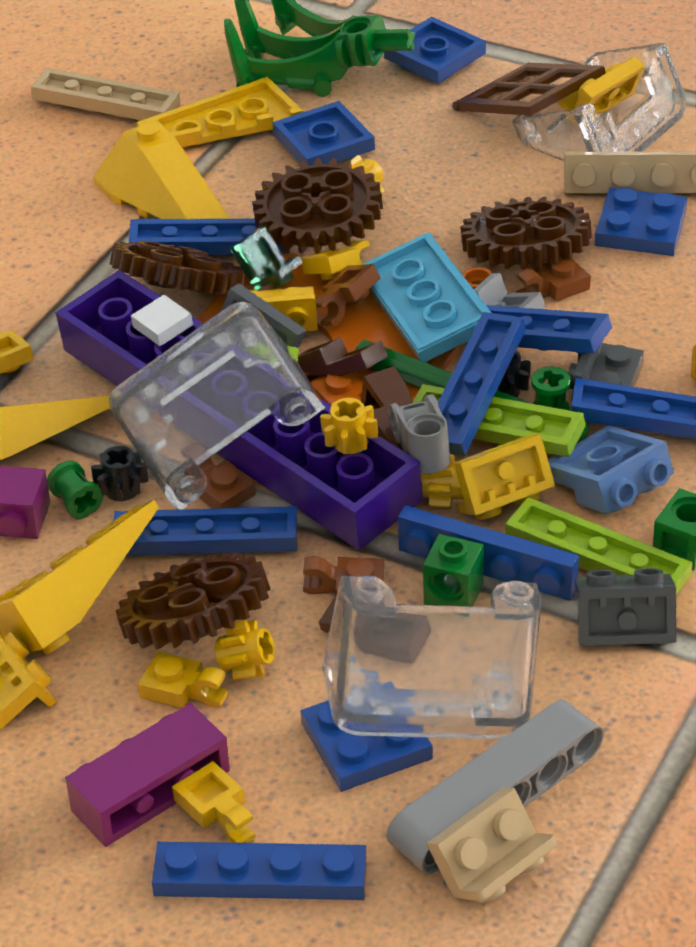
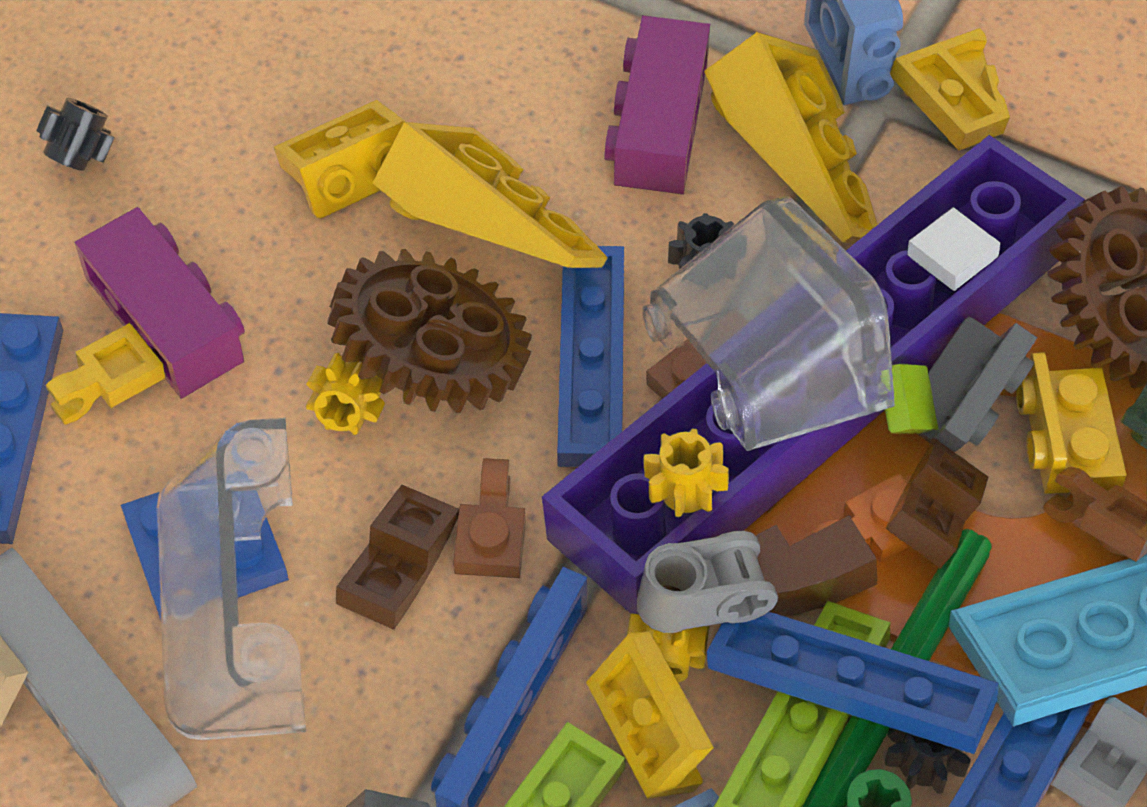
camera: 90 degrees right, 15 degrees up
green bush [47,460,103,519] -> none
yellow plate [137,651,229,708] -> none
green brick [423,534,484,616] -> none

